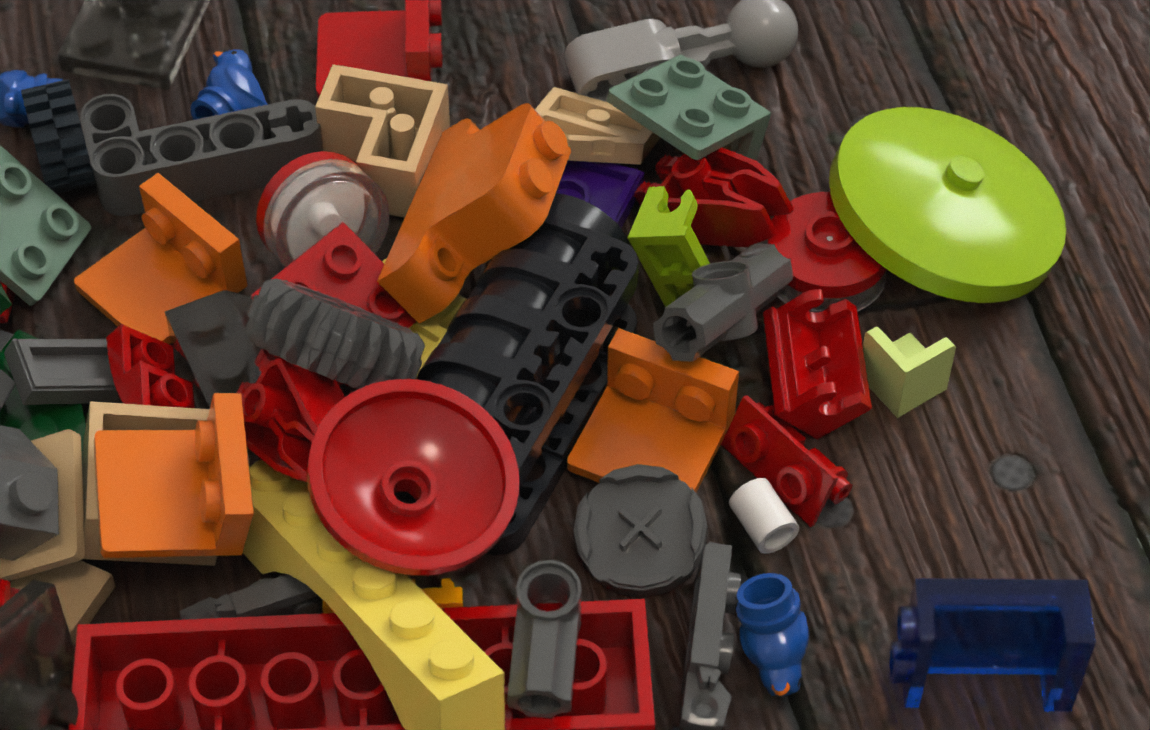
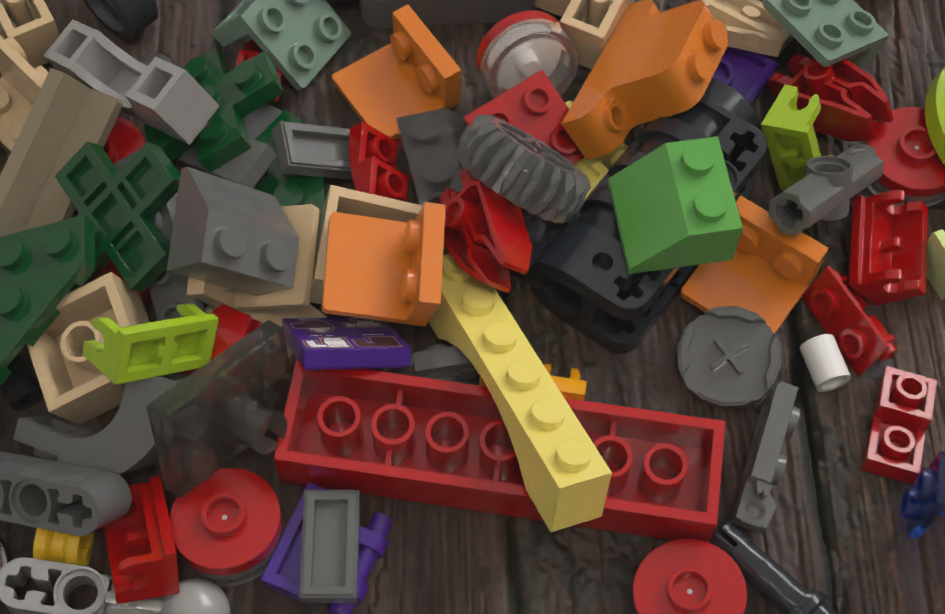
camera: 10 degrees right, 10 degrees up
red dish [306,379,520,575] -> none
dark grey piece [507,560,581,718] -> none
blue animal [736,573,809,697] -> none
none -> dark purple tile [282,317,411,370]
none -> bright green slope [608,136,743,274]
none -> red slope [861,366,937,485]

